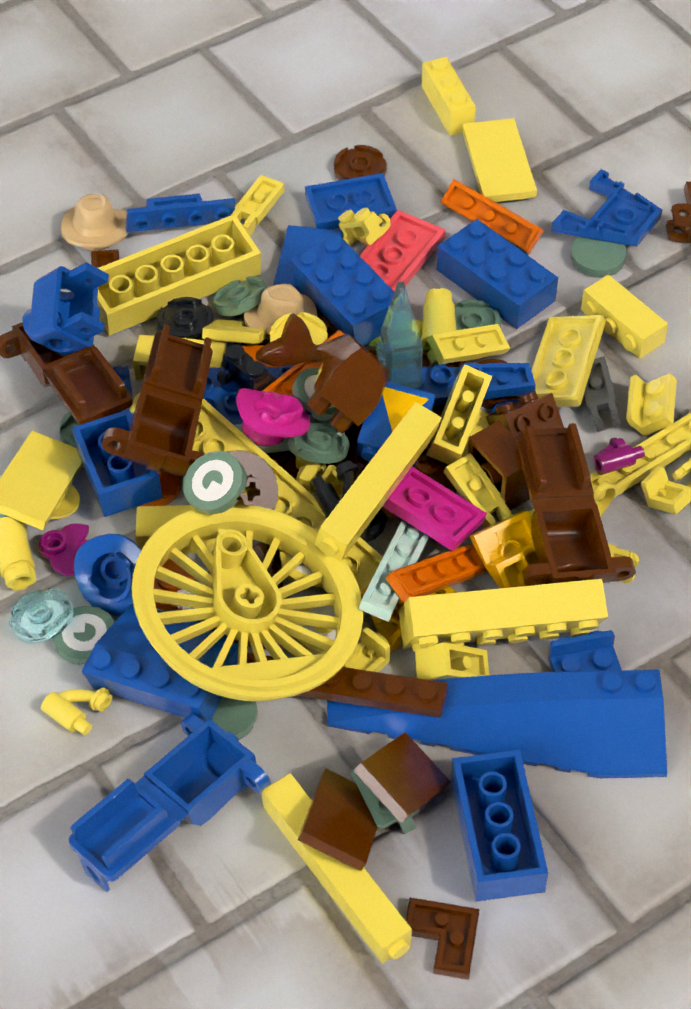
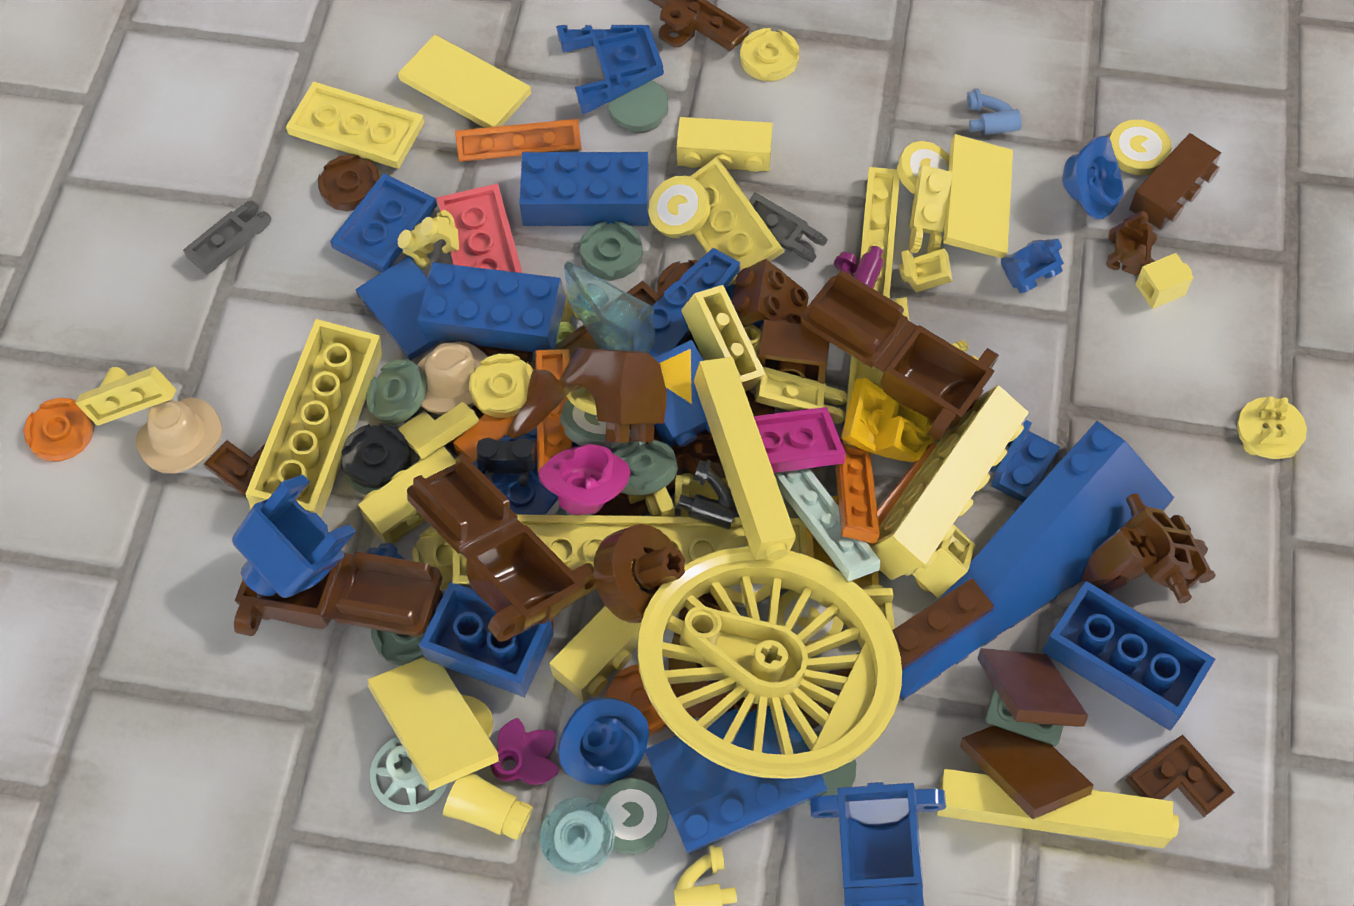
camera: 45 degrees left, 10 degrees up
blue bracket [125,193,236,233] -> none
sand green tile [183,451,247,515] -> none
light yellow hinge [230,175,285,236] -> none
light yellow plant [420,288,457,350] -> none
light yellow brick [422,57,476,136] -> none
light yellow plate [427,324,510,365] -> none
light yellow bracket [626,373,677,437] -> none
none -> orange tile [23,398,94,462]
none -> light yellow piece [75,366,177,426]
none -> dark grey hinge [183,200,272,275]
none -> light yellow plate [286,81,425,169]
none -> light yellow tile [648,176,711,238]
none -> reddish brown piece [1081,493,1216,604]

